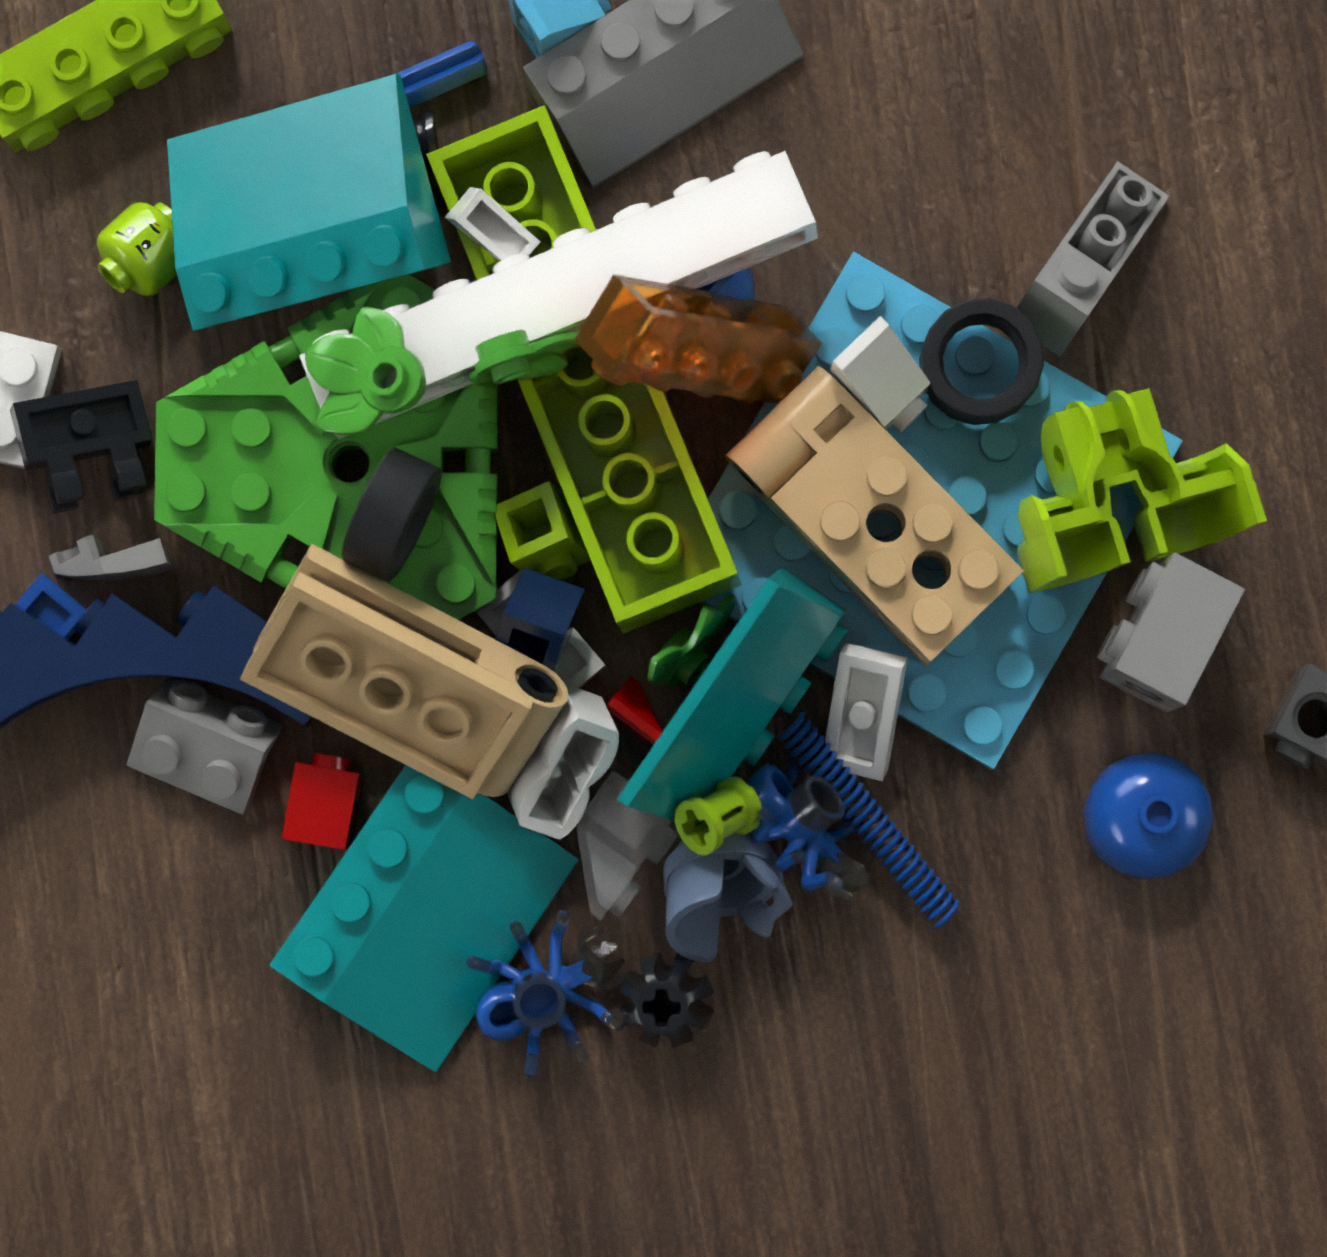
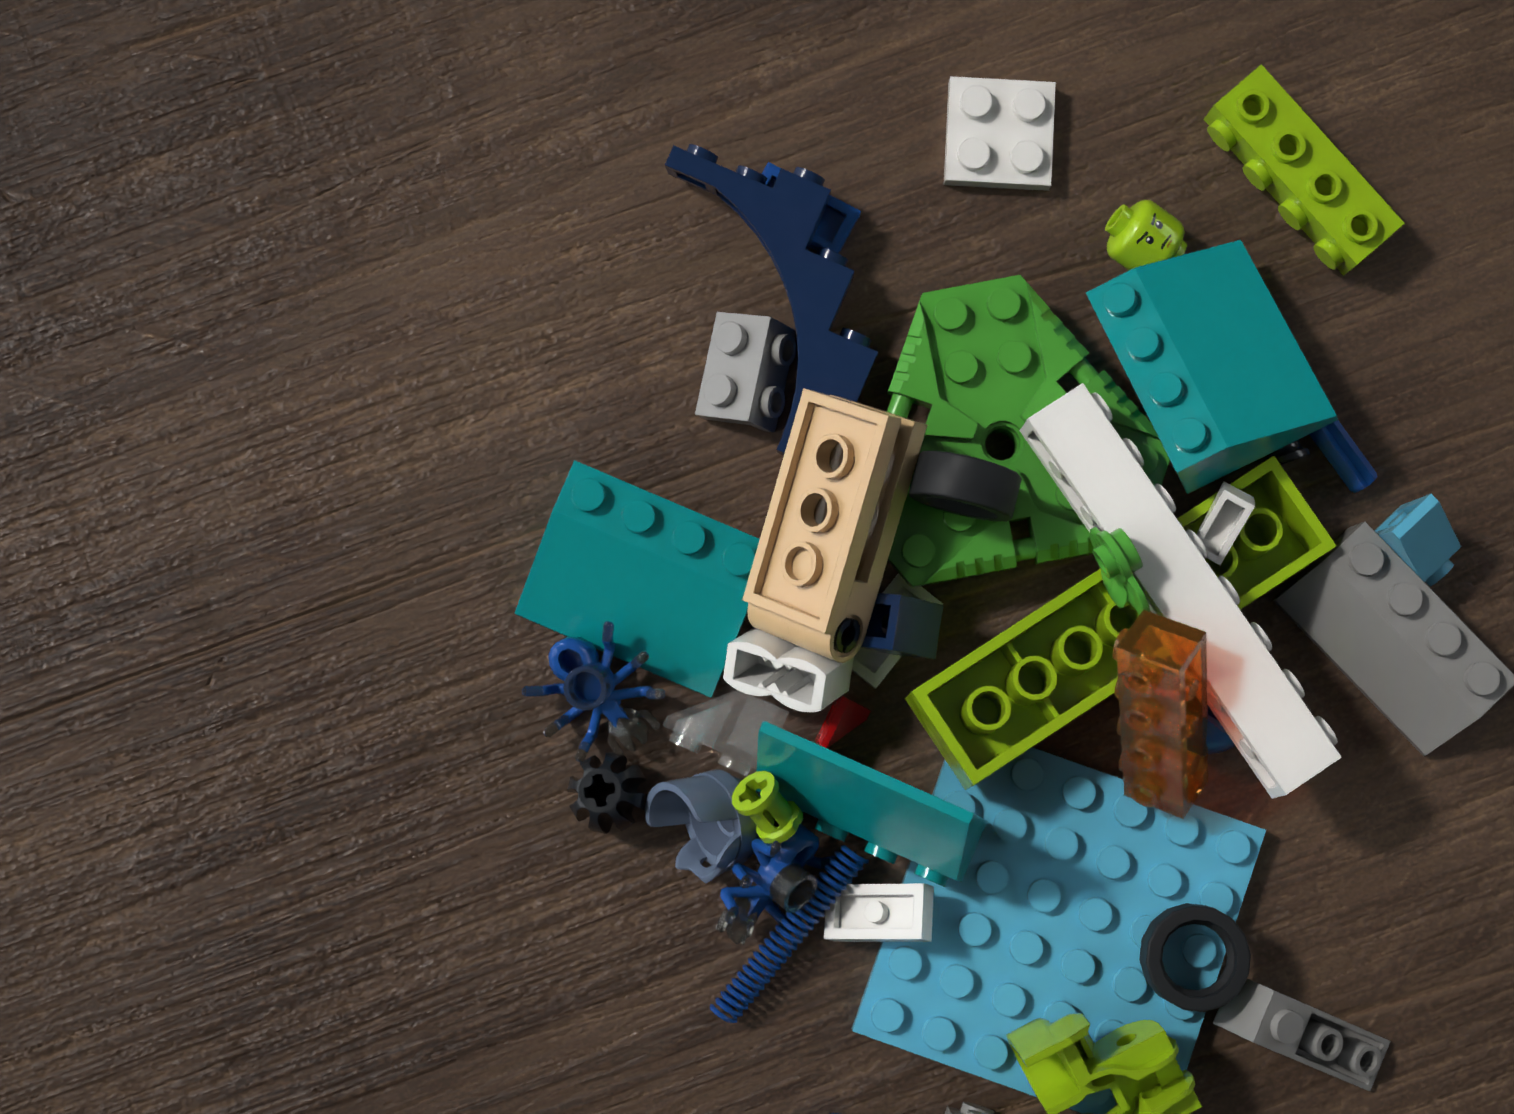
camera: 75 degrees right, 0 degrees up
black plate [10,380,153,514] -> none
light grey slope [49,535,177,581] -> none
red brick [281,753,365,850] -> none
bright green plate [305,307,426,435] -> none
lime brick [494,481,591,581] -> none
bright green plate [647,592,735,688] -> none
tan hinge [725,366,1024,667] -> none
white slope [830,316,931,433] -> none

